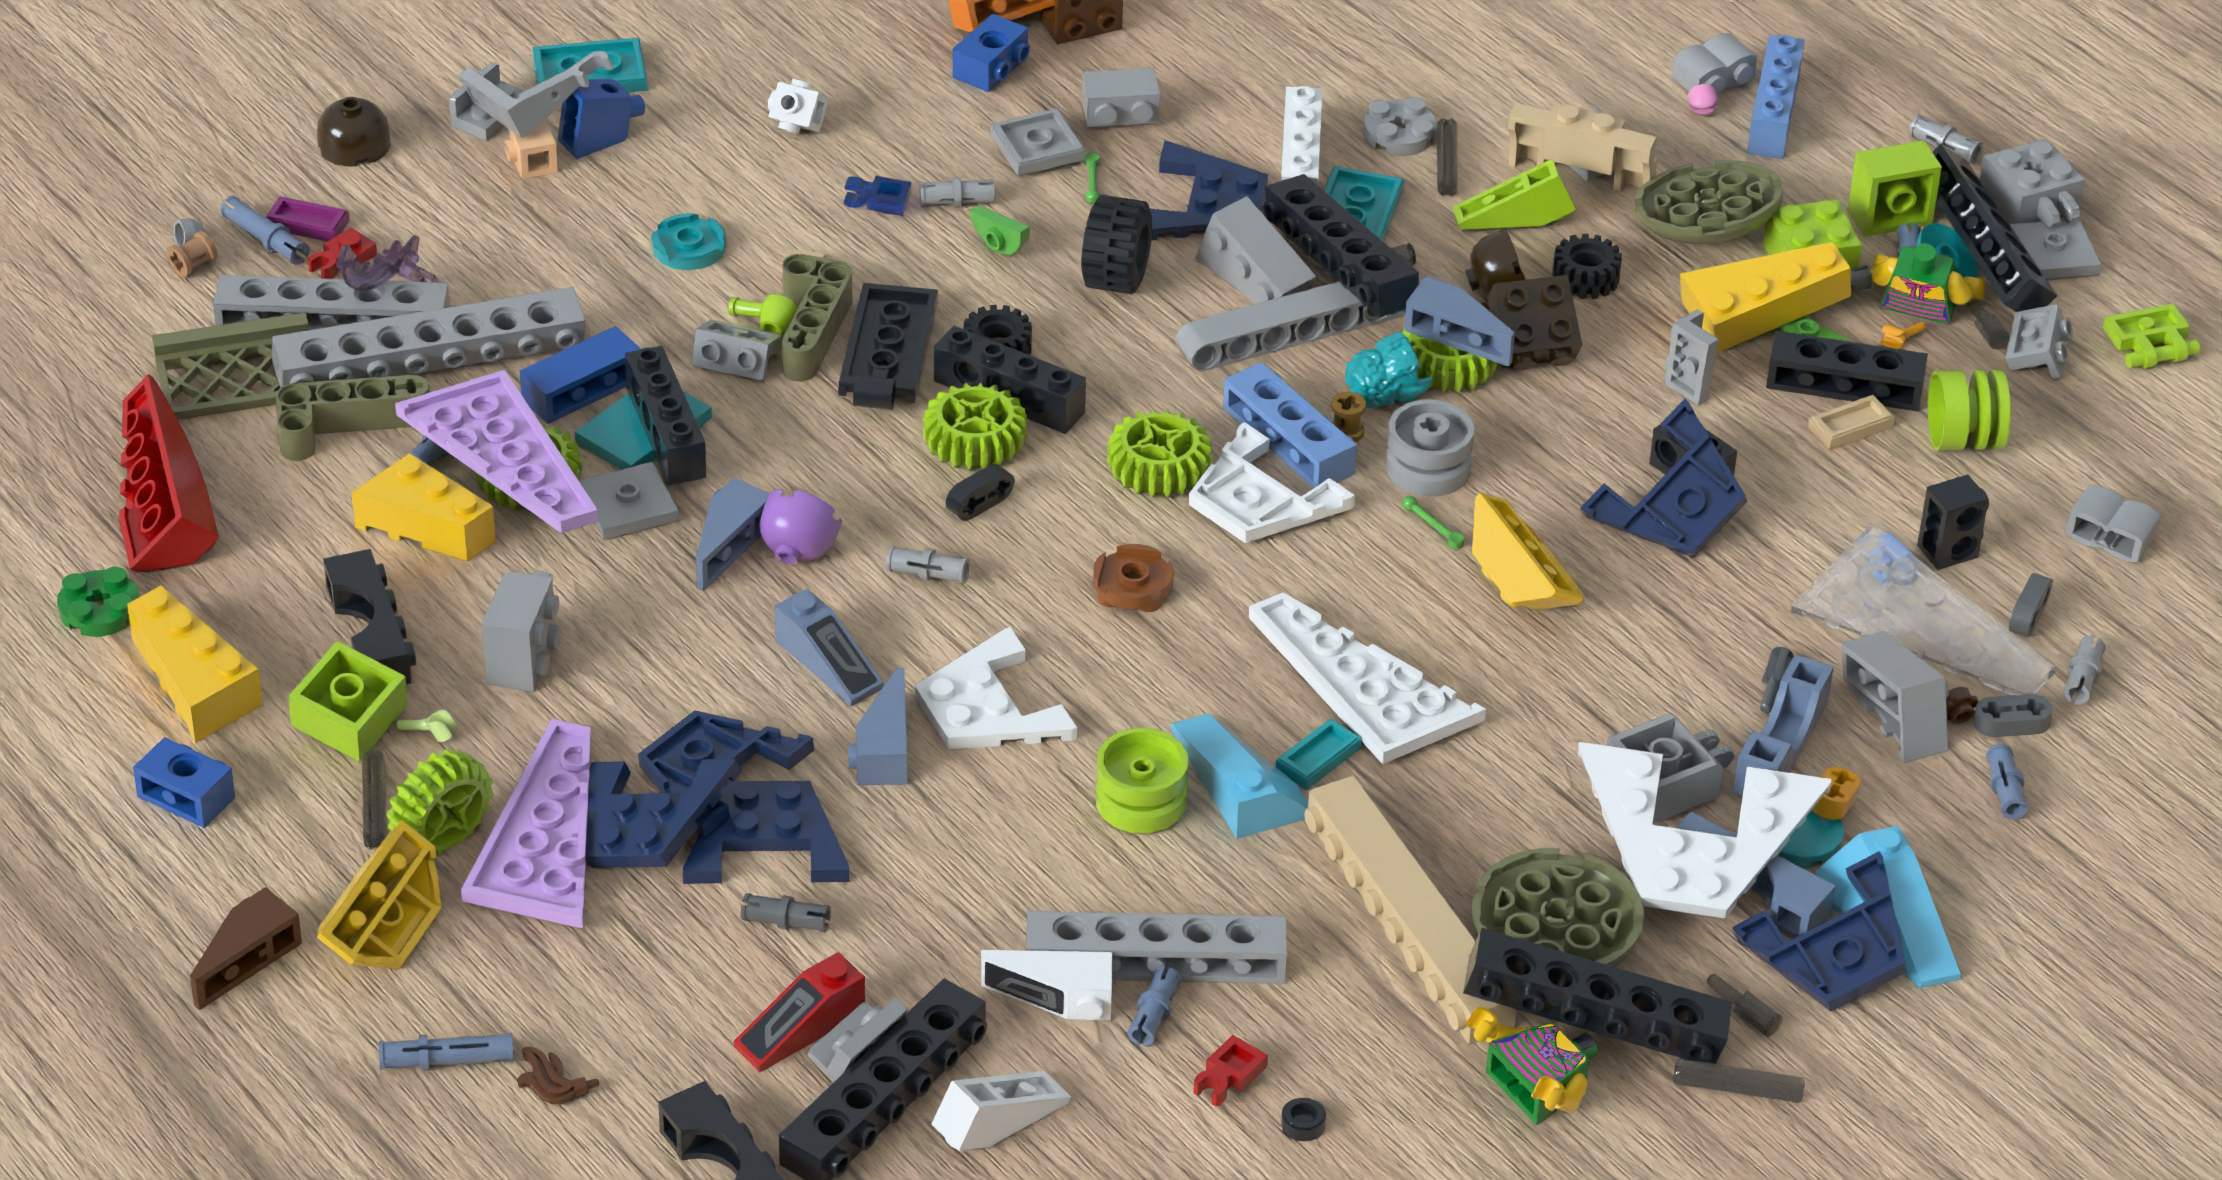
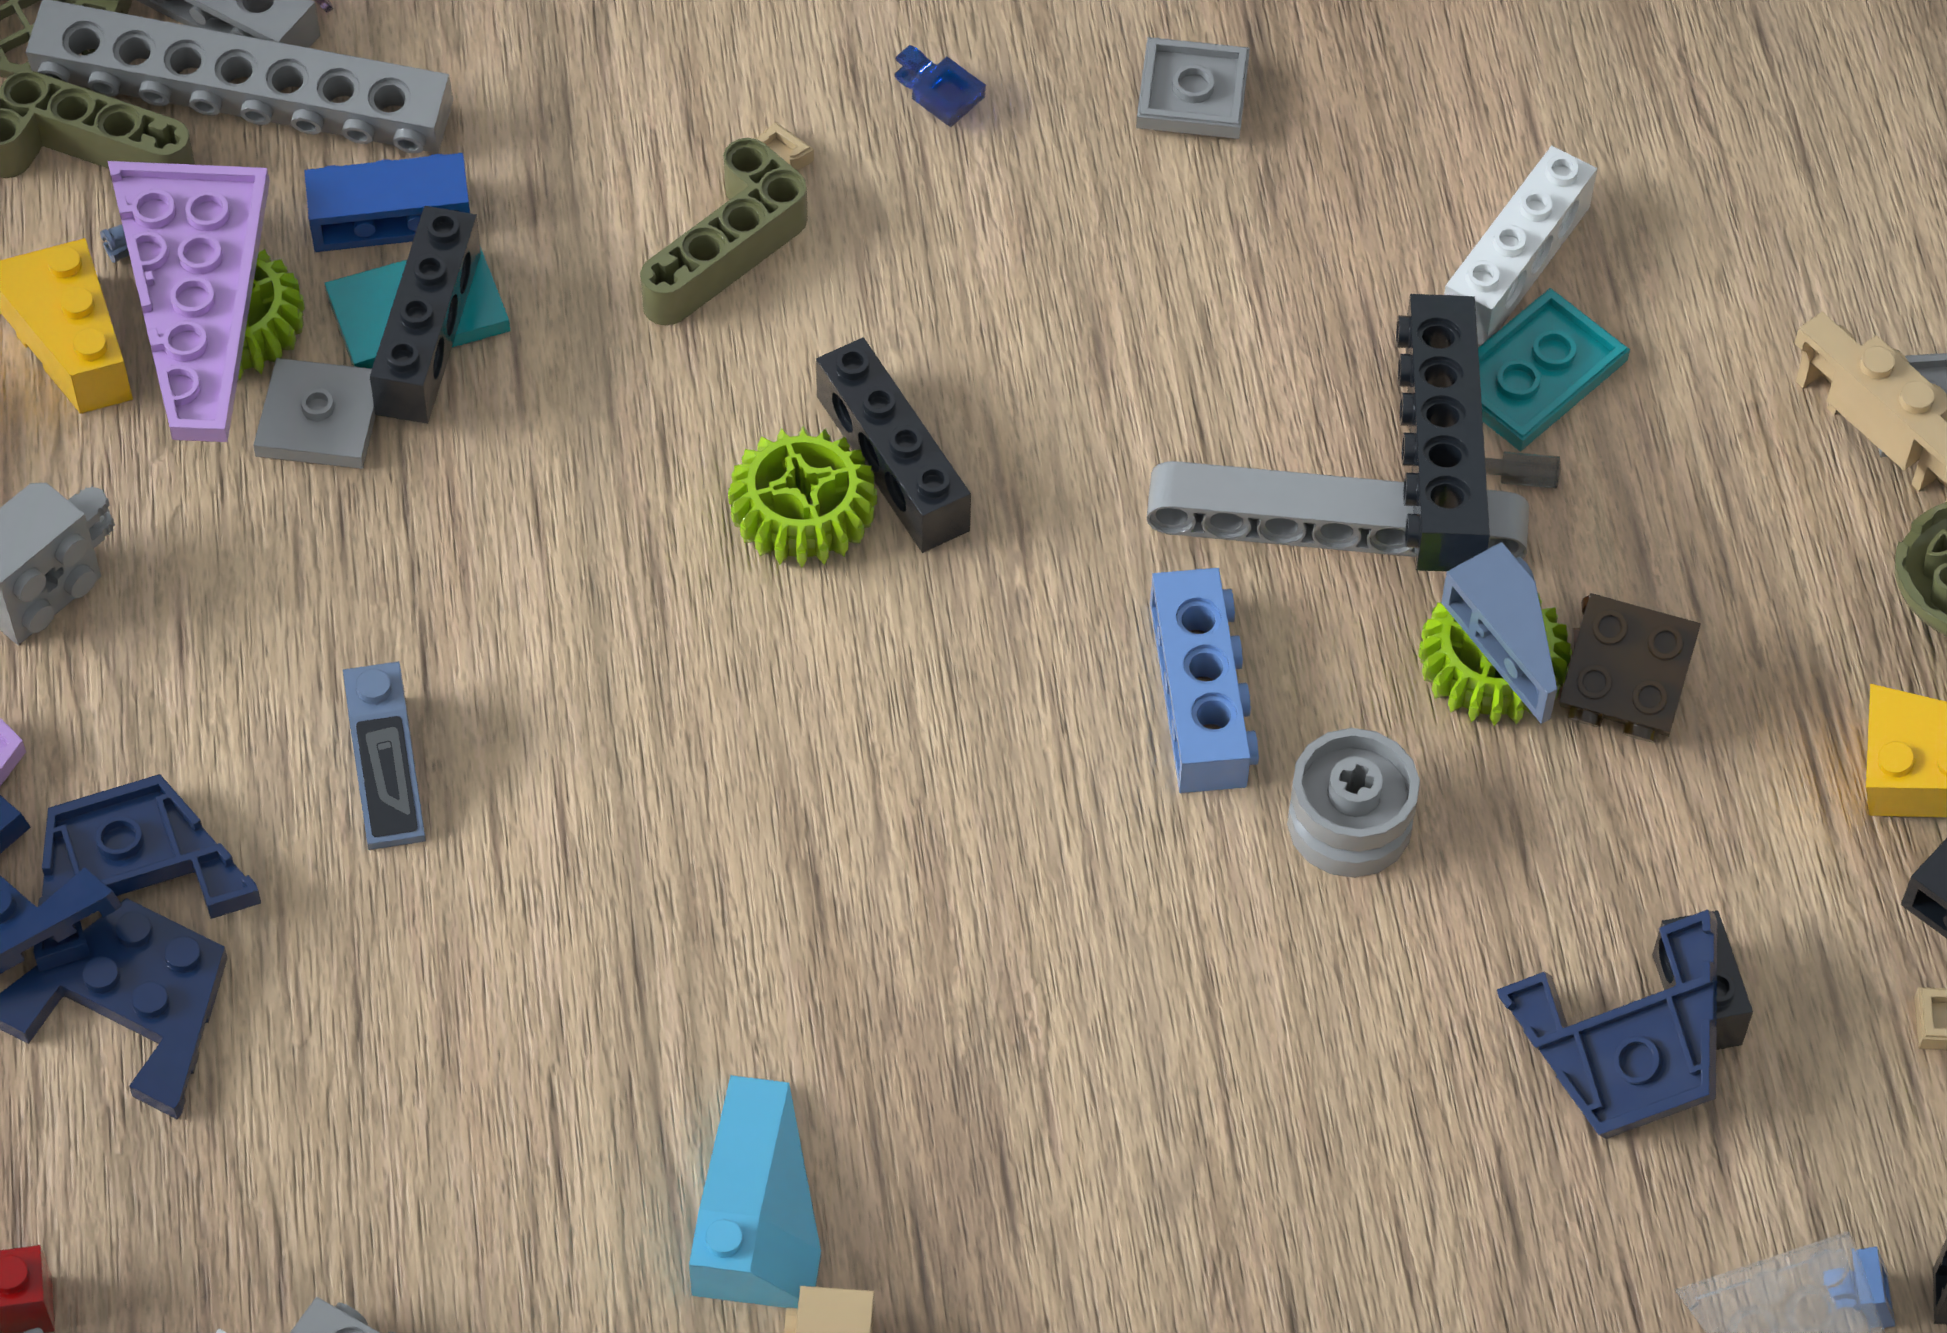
camera: 30 degrees right, 15 degrees up
teal tile [651,213,726,270] -> none
light grey bracket [692,320,783,380] -> none
sand blue slope [696,477,769,591] -> none
lime bar [728,294,798,335] -> none
dark grey pin [741,893,831,933] -> none
medium lavender cylinder [760,489,842,564] -> none
black hinge [838,283,938,410] -> none
sand blue slope [848,668,907,785] -> none
light grey pin [886,546,970,583] -> none
white wing [915,627,1077,750] -> none
light grey pin [919,178,995,208] -> none
black beam [945,464,1015,521] -> none
black tyre [963,305,1032,355] -> none
bright green plate [969,205,1030,255] -> none
black tyre [1081,195,1152,294] -> none
light grey brick [1082,68,1160,128] -> none
bright green hinge [1085,152,1100,204] -> none
dark orange plate [1093,544,1174,612] -> none
lime wheel [1096,728,1188,834] -> none
lime gear [1107,409,1212,498] -> none
dark blue wing [1150,141,1268,241] -> none
white wing [1189,422,1355,543] -> none
light grey wedge [1195,196,1316,304] -> none
white wing [1249,592,1486,764] -> none
teal tile [1275,718,1362,790] -> none
pearl gold bush [1331,392,1366,442] -> none
teal hair [1344,332,1432,408] -> none
light grey plate [1363,97,1436,156] -> none
bright green hinge [1402,496,1464,549] -> none
clear smoke axle [1437,118,1458,196] -> none
lime slope [1453,159,1576,230] -> none
dark brown cylinder [1465,228,1526,301] -> none
yellow wedge [1472,492,1584,610] -> none
black tyre [1552,234,1622,299] -> none
light grey bracket [1664,309,1719,406] -> none

